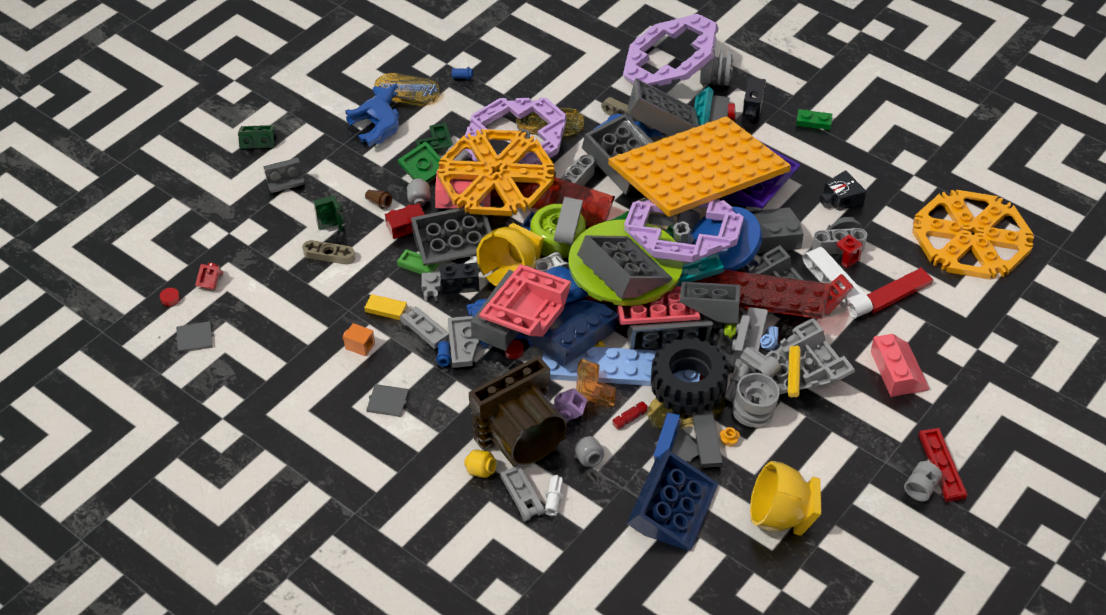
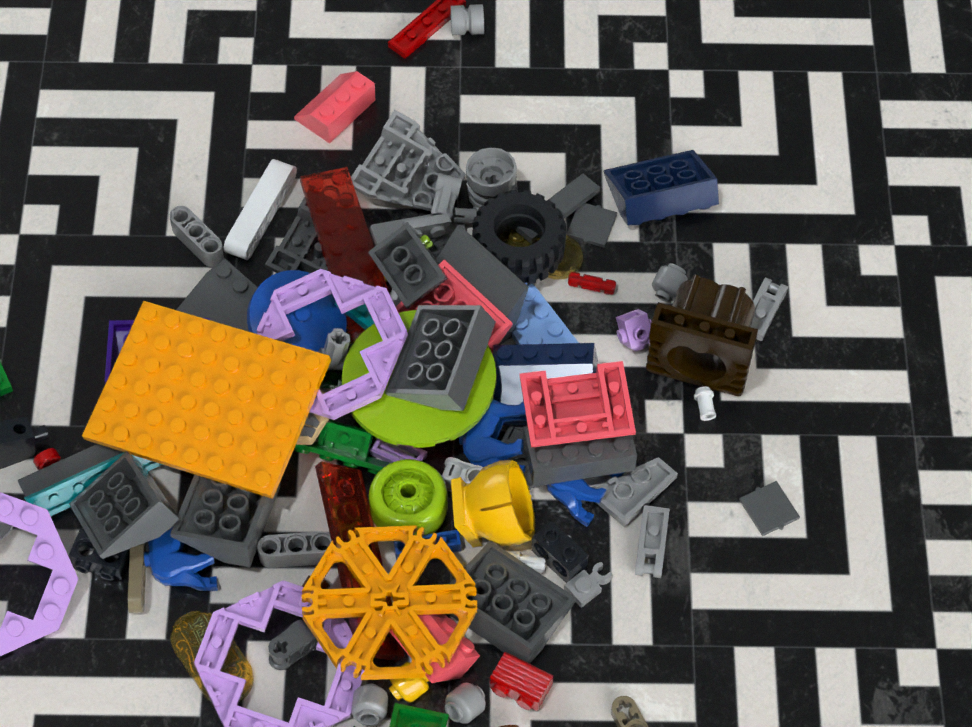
camera: 130 degrees left, 10 degrees up
orange brick [343,323,375,356] -> none
yellow tile [364,294,407,320] -> none
bright green tile [397,249,439,274] -> none
blue pin [436,341,451,366] -> none
yellow head [464,449,497,478] -> none
white axle [544,475,563,516] -> none
light grey beam [554,197,583,245] -> none
clear orange plate [576,359,616,408] -> none
blue piece [654,413,681,461] -> none
light orange plate [720,427,740,447] -> none
yellow plate [750,461,821,536] -> none
light blue piece [760,326,779,351] -> none
yellow axle [788,345,801,398] -> none
red slope [812,274,854,315] -> none
torso [819,170,866,211] -> none
dark grey tile [826,217,862,230] -> none
red bracket [837,235,863,268] -> none
red tile [867,268,933,314] -> none
light orange plate [912,190,1034,279] -> none

